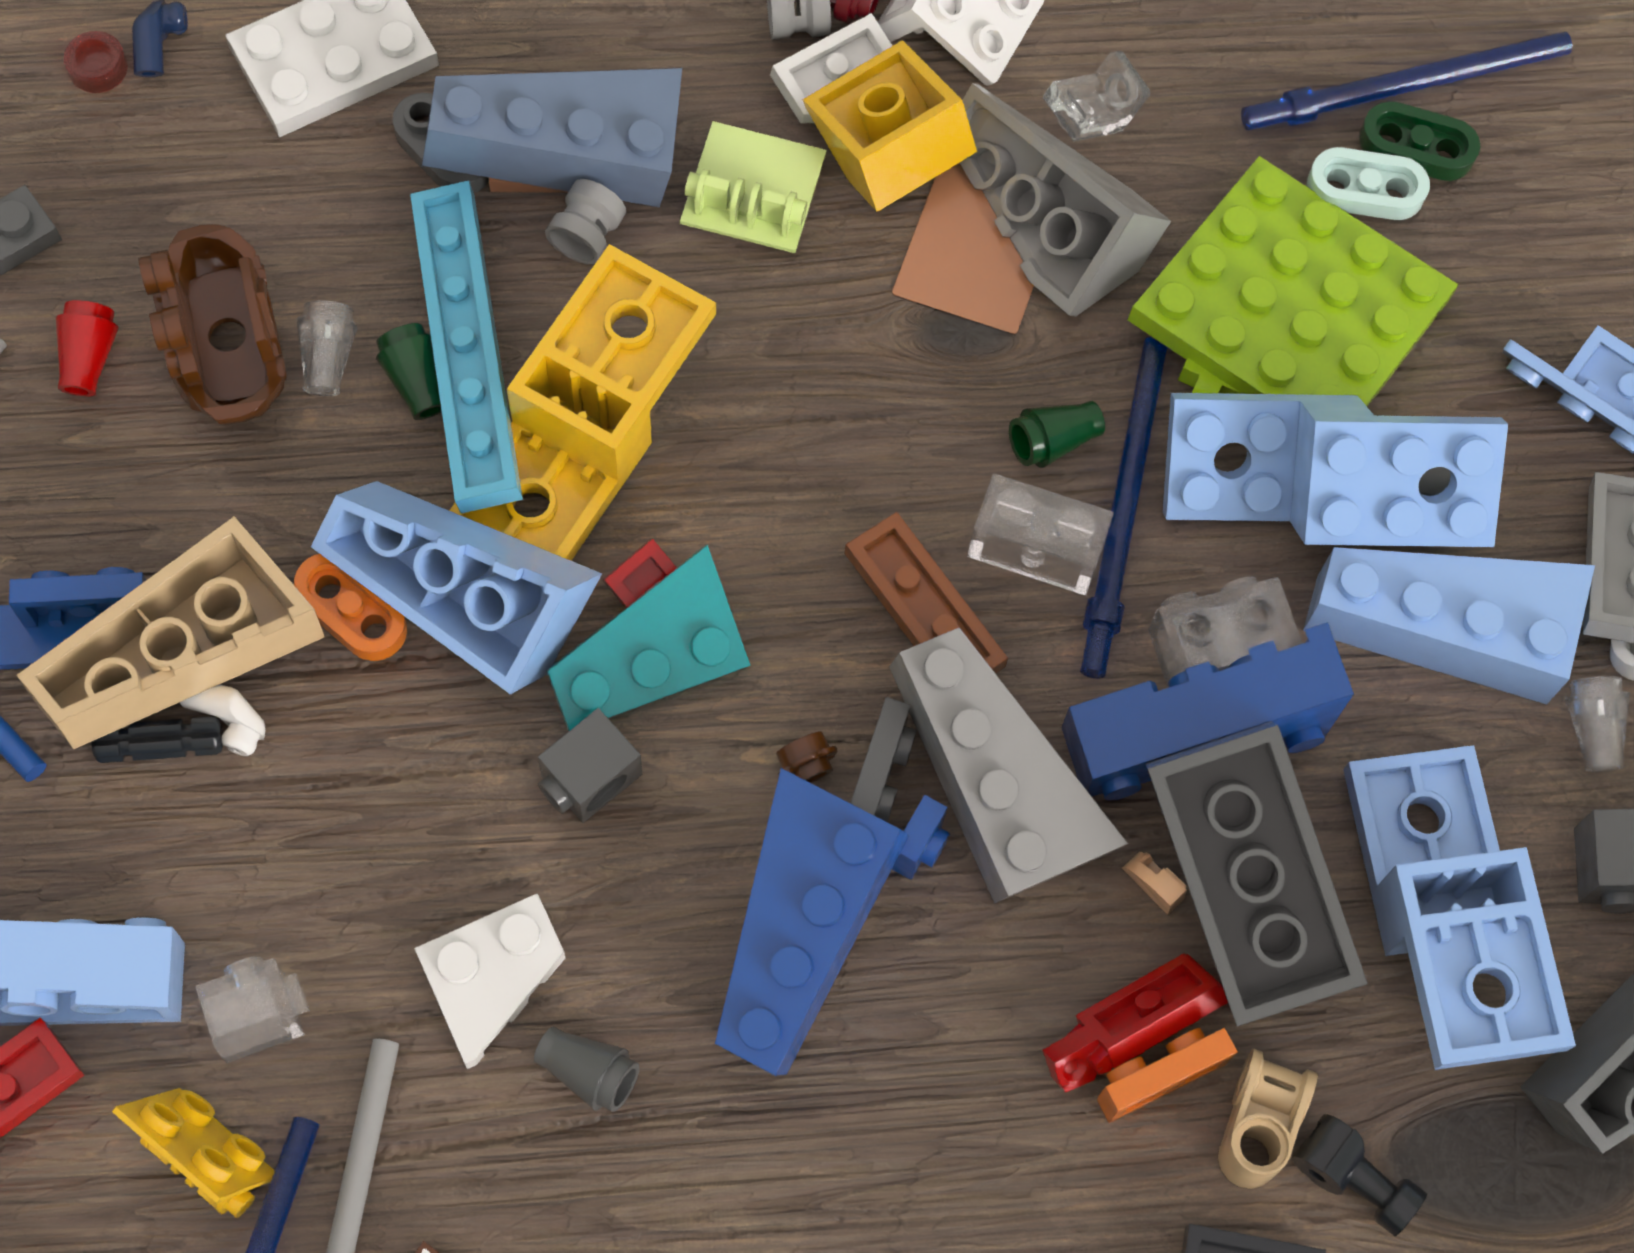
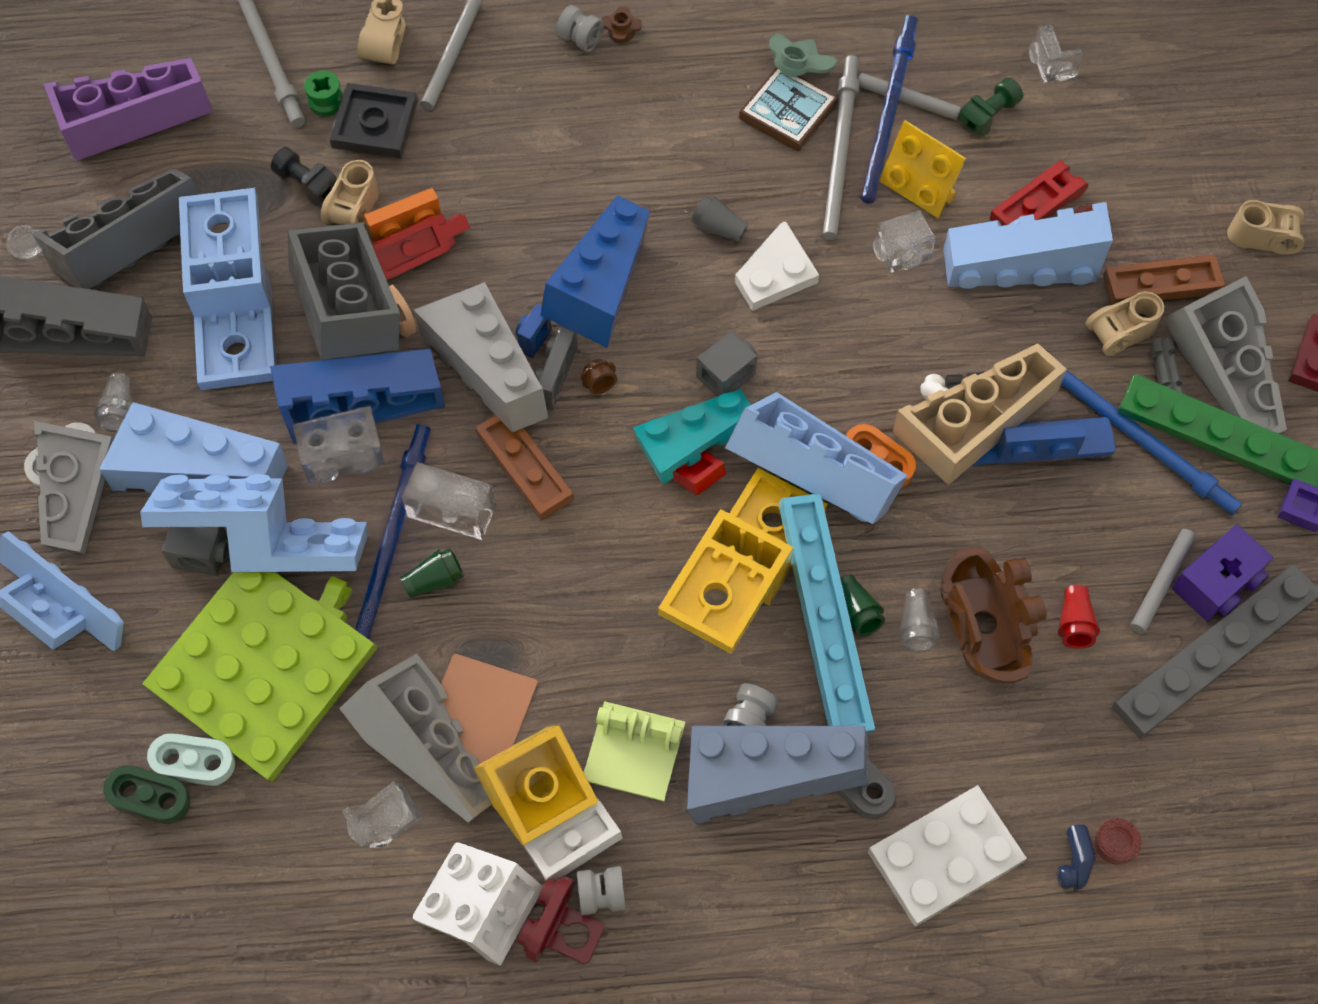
camera: 175 degrees left, 5 degrees down
clear blue bar [1241,31,1572,131] -> none

